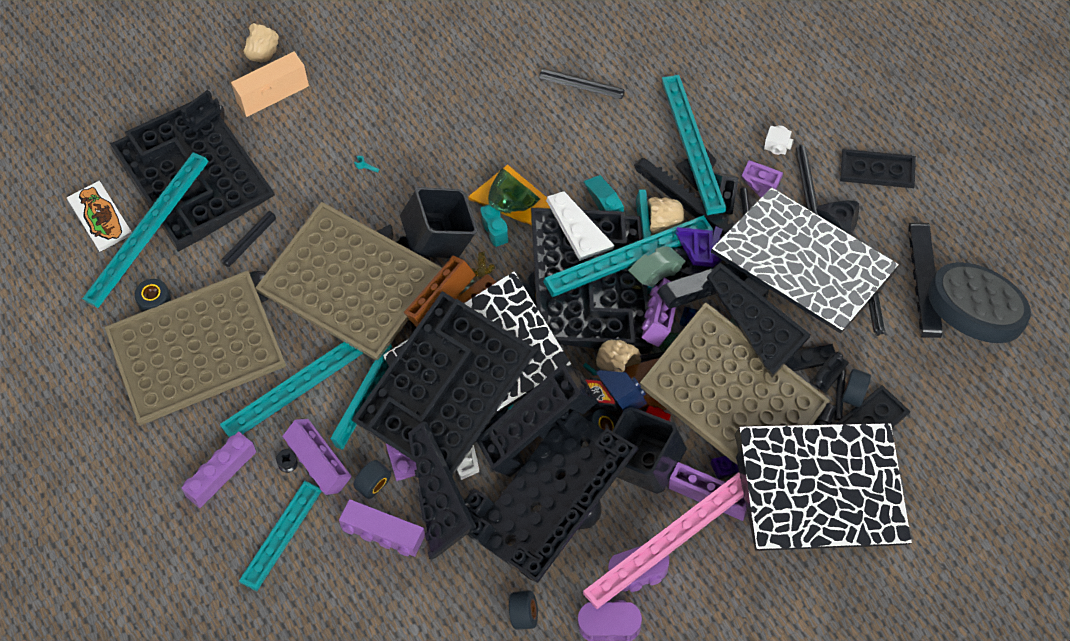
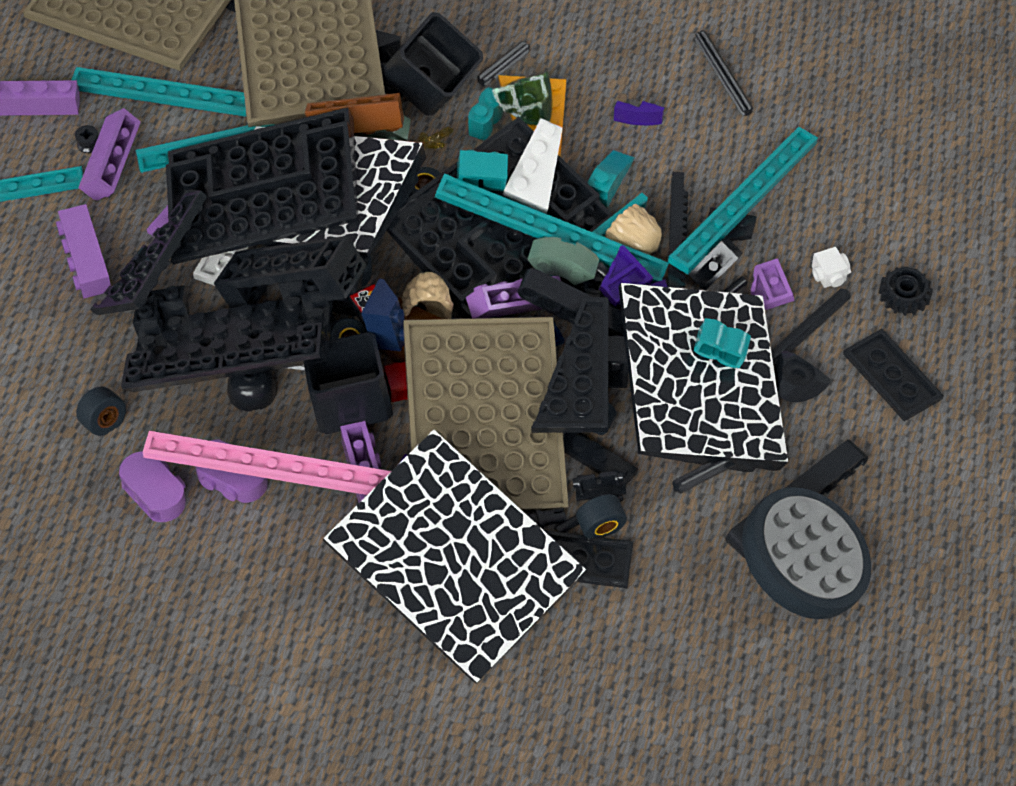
camera: 45 degrees right, 5 degrees down
black wheel [353,460,391,499] -> none
none -> teal piece [457,150,508,191]
none -> black axle [477,41,530,87]
none -> dark purple slope [614,101,664,126]
none -> teal brick [693,318,751,369]
none -> black gear [878,267,933,316]

